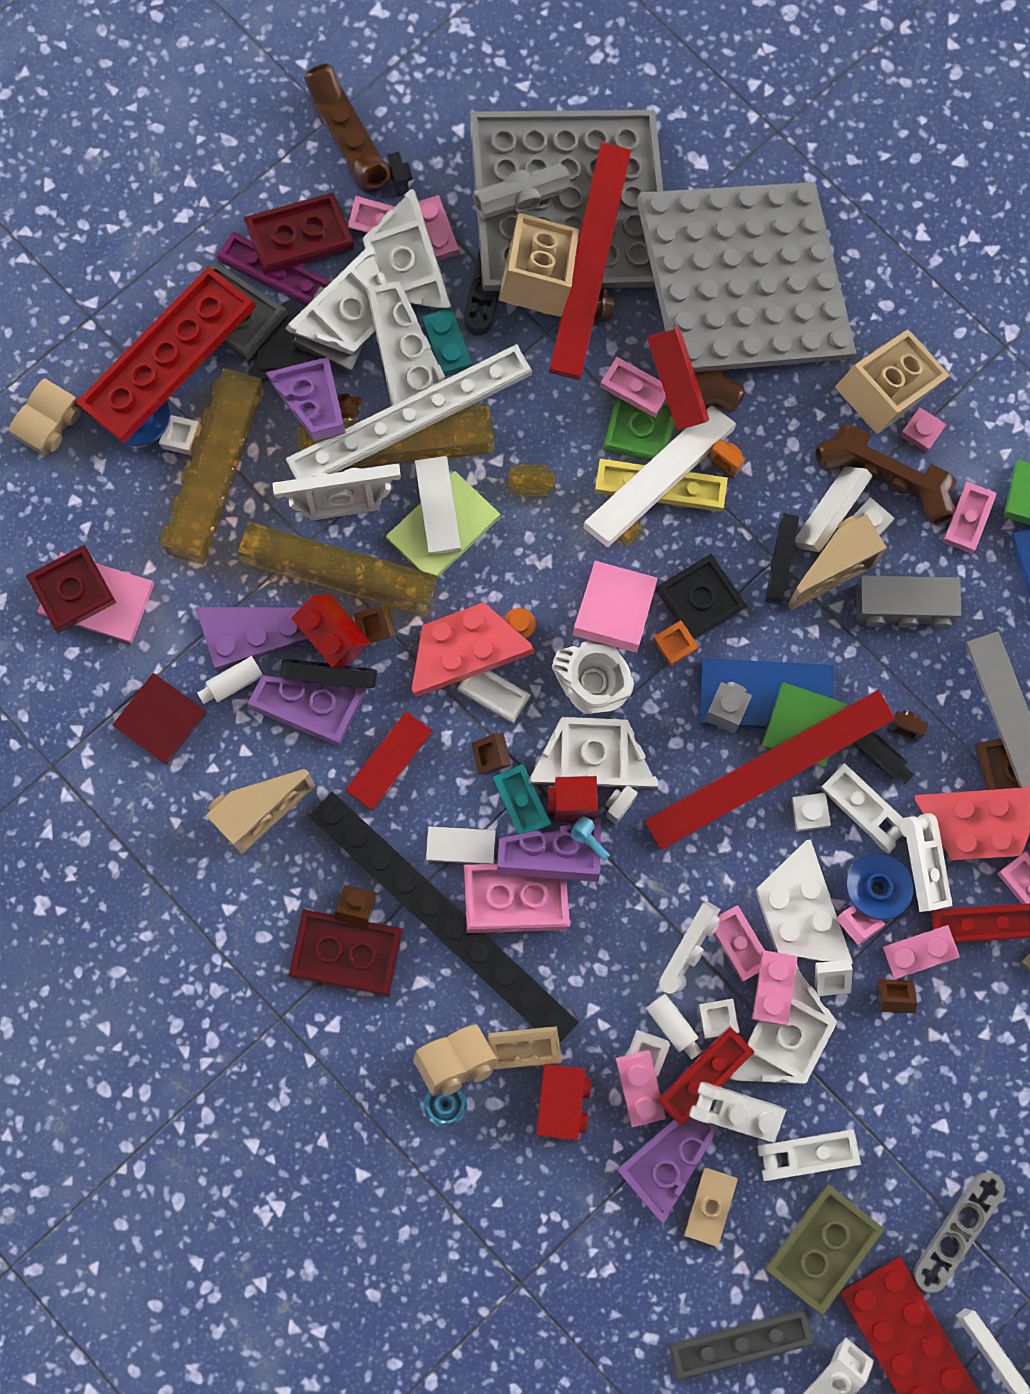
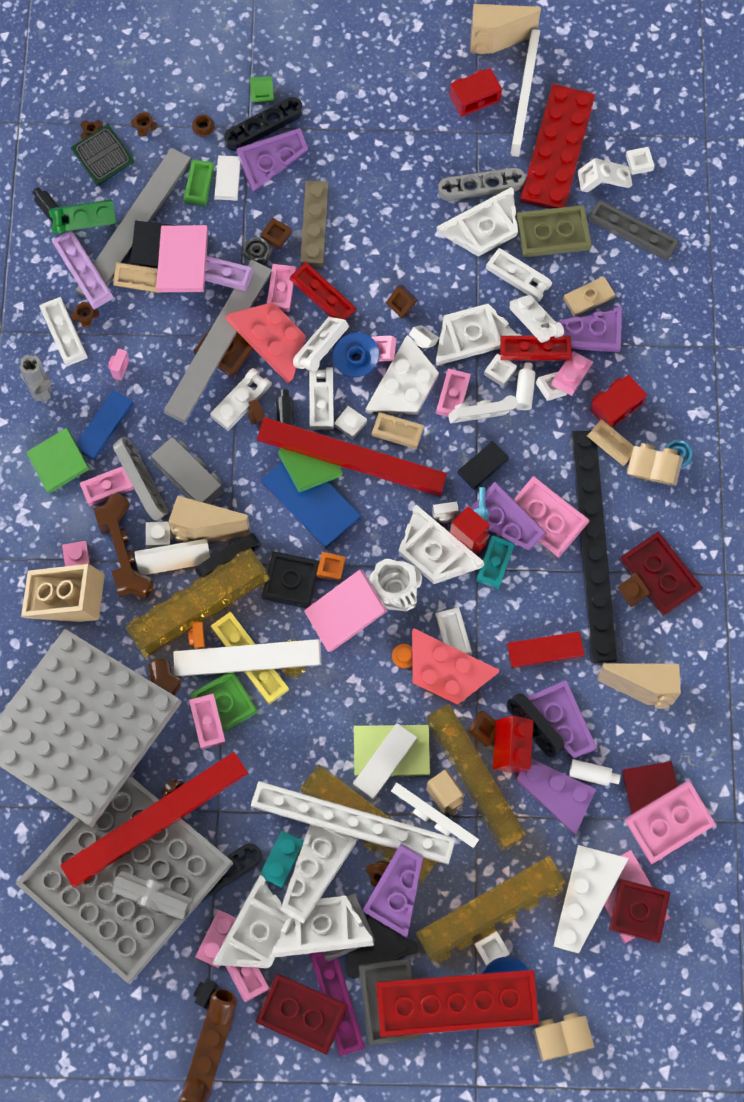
camera: 135 degrees left, 5 degrees down
white tile [426,826,495,864] -> none
reddish brown plate [472,733,511,775] -> none
tan slope [499,213,579,317] -> none
clear yellow brick [509,464,555,497] -> none
red tile [647,327,709,430] -> none
light grey brick [704,682,752,734] -> none
bright pink plate [752,950,798,1026] -> none
bright pink plate [883,925,960,979] -> none
none -> light grey beam [113,437,168,521]
none -> clear yellow brick [125,548,270,658]
none -> white plate [210,368,272,431]
none -> tan plate [372,412,424,449]
none -> tan brick [426,769,465,816]
none -> white wing [437,187,518,257]
none -> black tile [458,441,509,490]
none -> white wing [553,845,629,953]
none -> bright pink tile [624,780,716,864]

